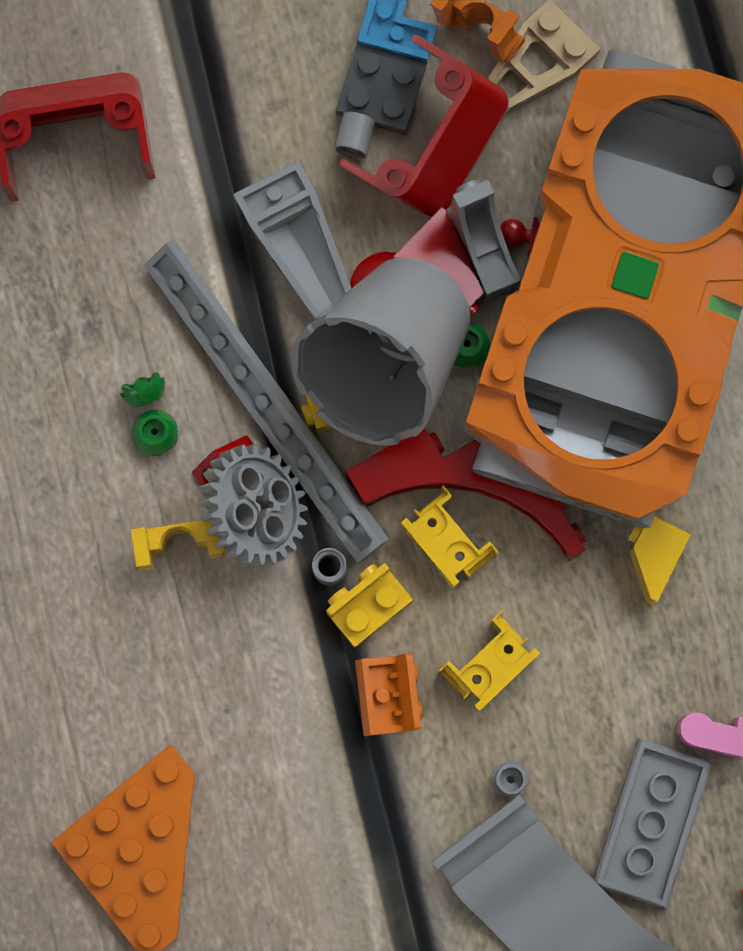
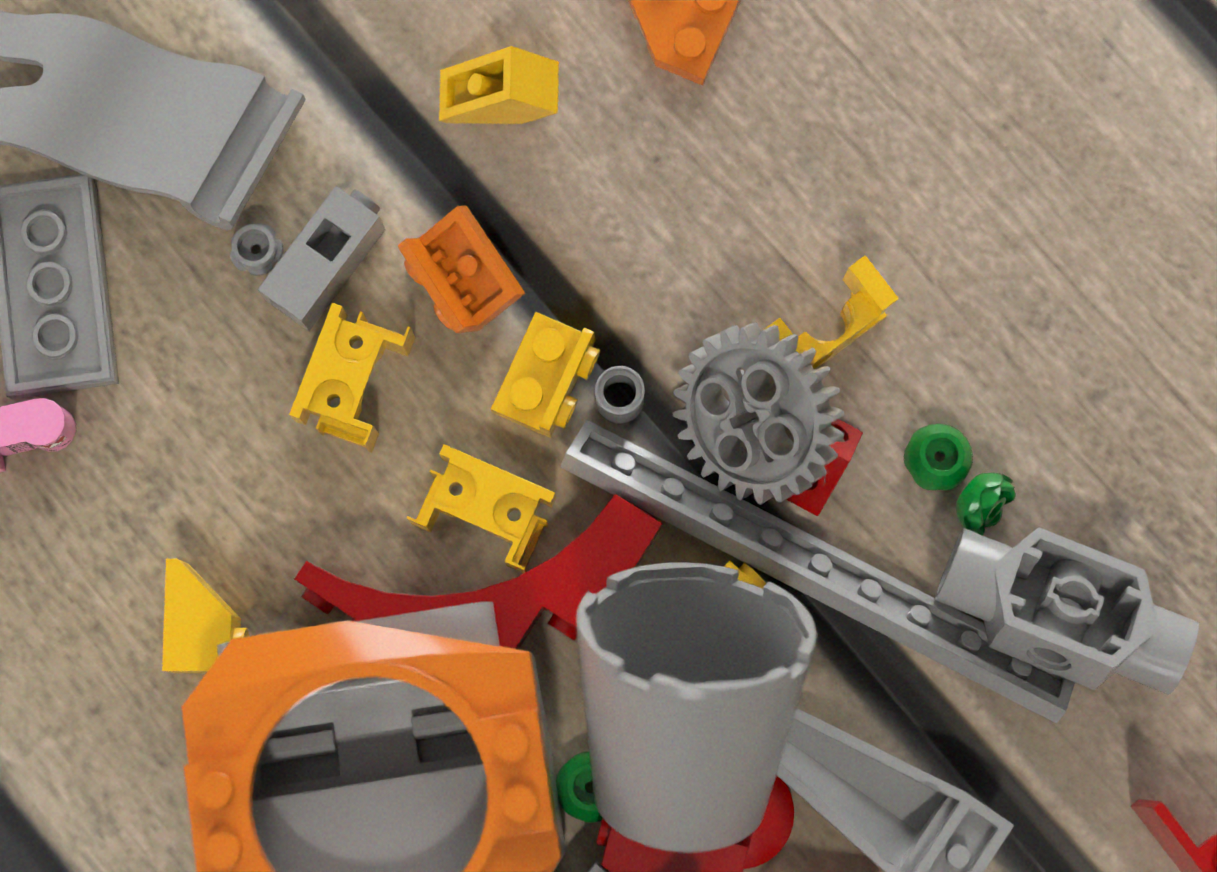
camera: 155 degrees right, 0 degrees up
none -> light grey brick [257,186,385,331]
none -> yellow slope [439,46,559,124]
none -> light grey brick [935,527,1199,695]

